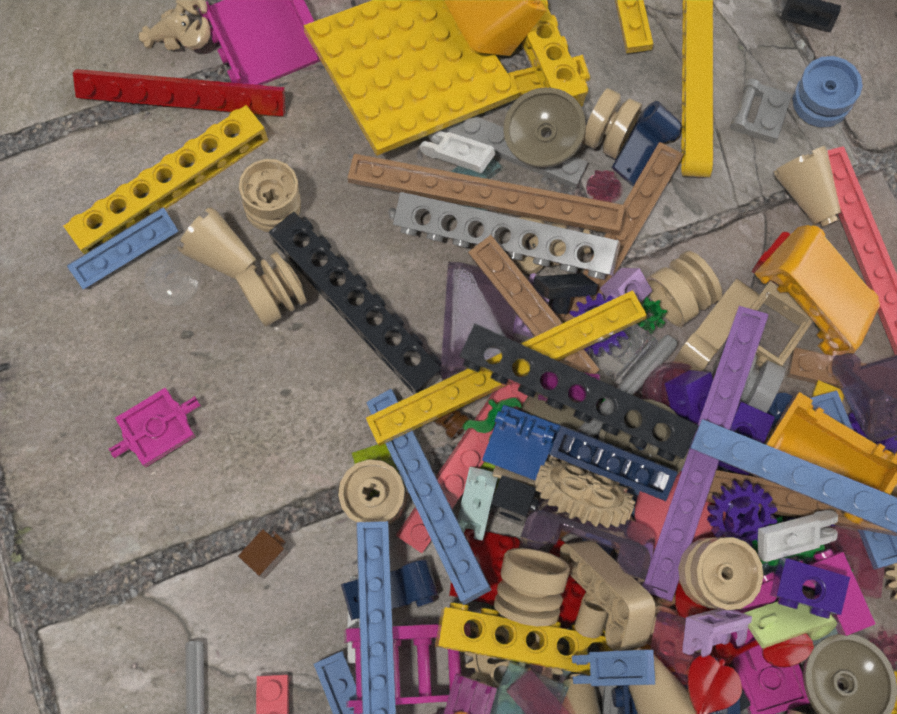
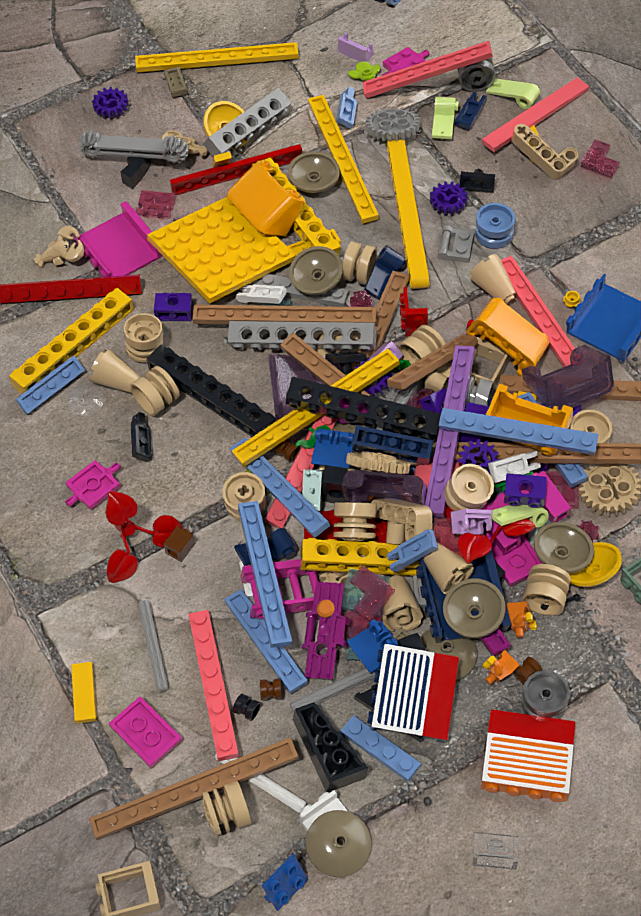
camera: 10 degrees left, 15 degrees down
none -> red plant [105,491,183,583]
none -> black hinge [131,412,152,462]
none -> dark purple brick [154,292,193,321]
none -> medium nougat plate [387,334,478,390]
none -> red bracket [400,287,428,337]
none -> dark purple gear [430,181,467,215]

